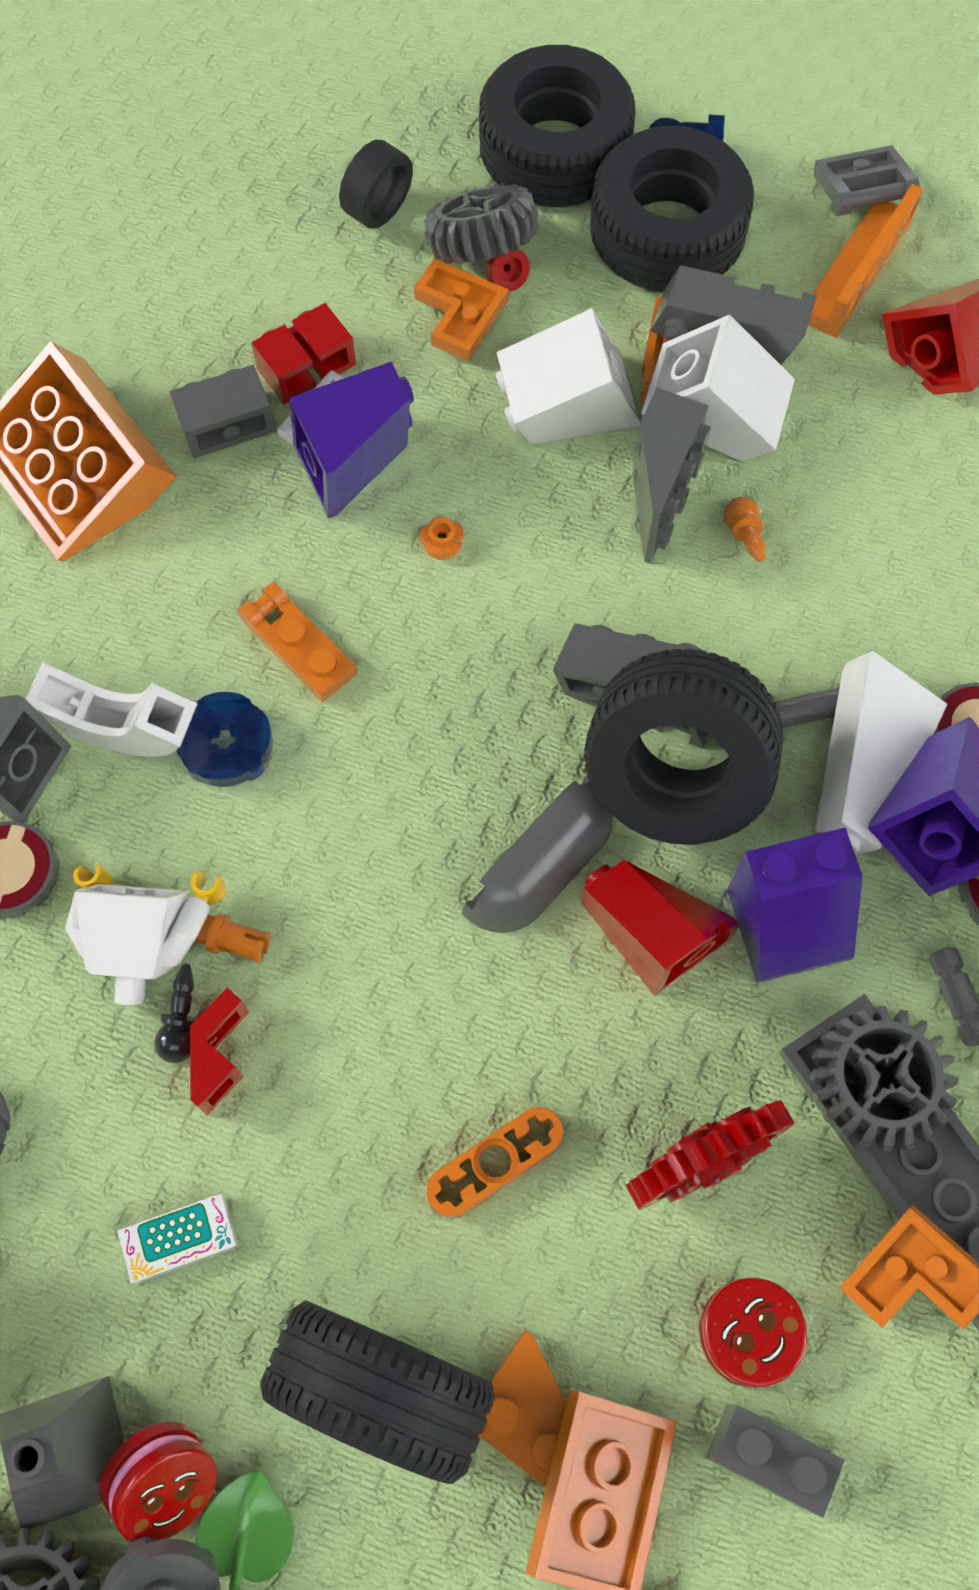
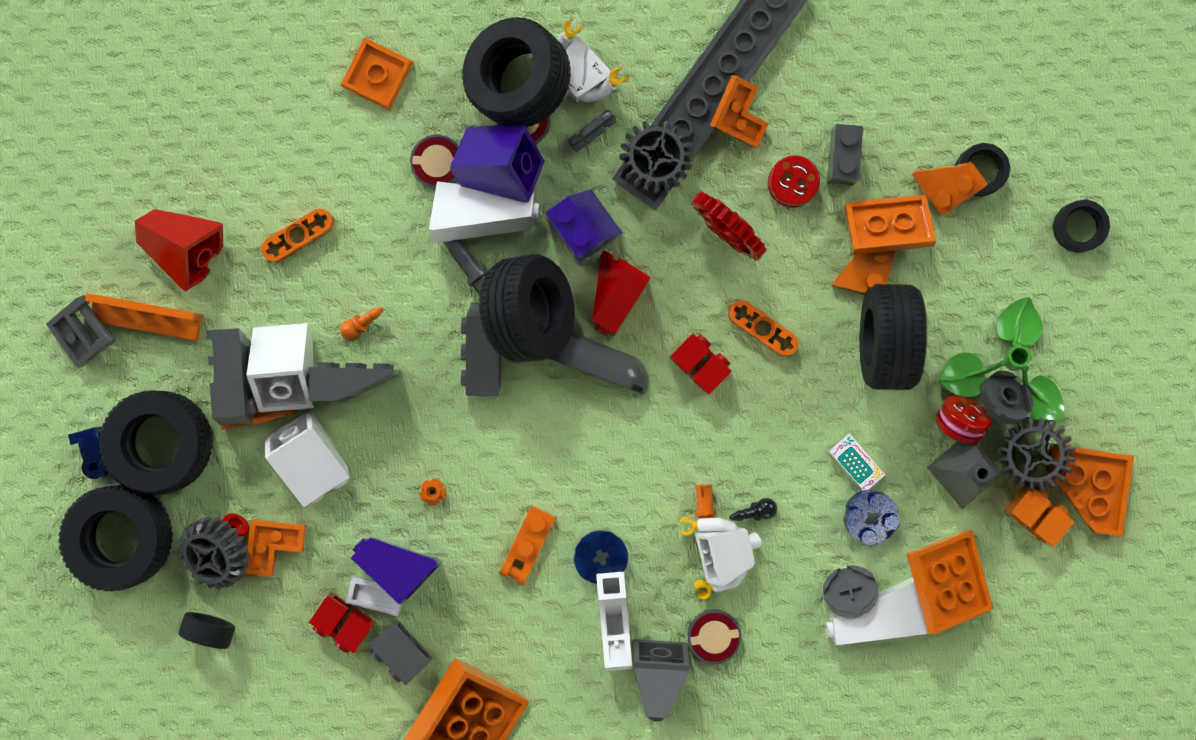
camera: 110 degrees left, 20 degrees up
red slope [190,987,250,1116] -> none
none -> orange beam [261,209,334,263]
none -> red piece [669,333,732,395]
none -> clear blue plate [843,490,900,546]

